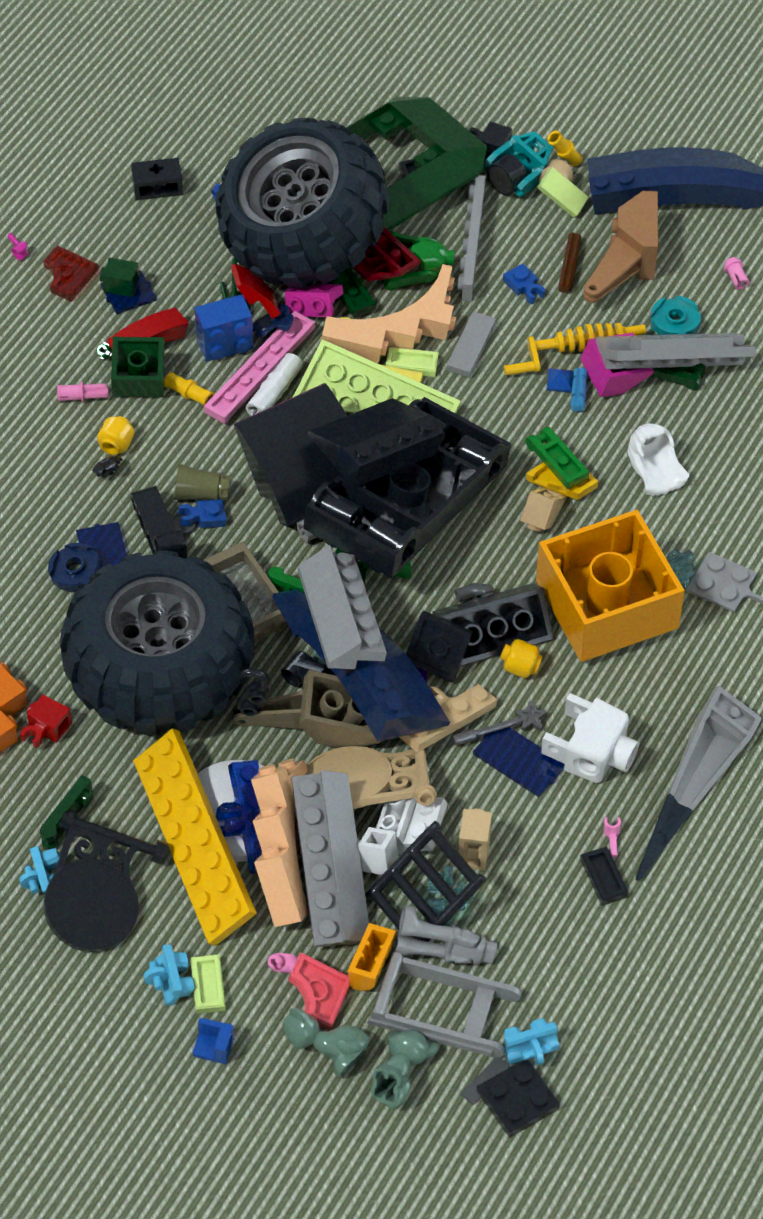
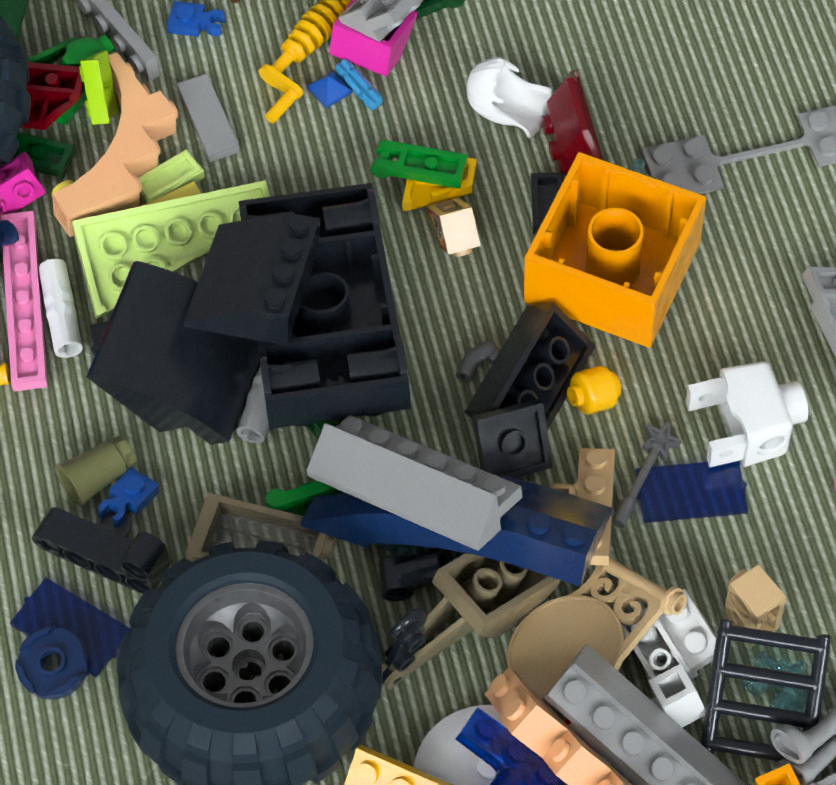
camera: 40 degrees left, 5 degrees up
none -> lime piece [79,50,119,125]
none -> dark red wedge [541,70,604,176]

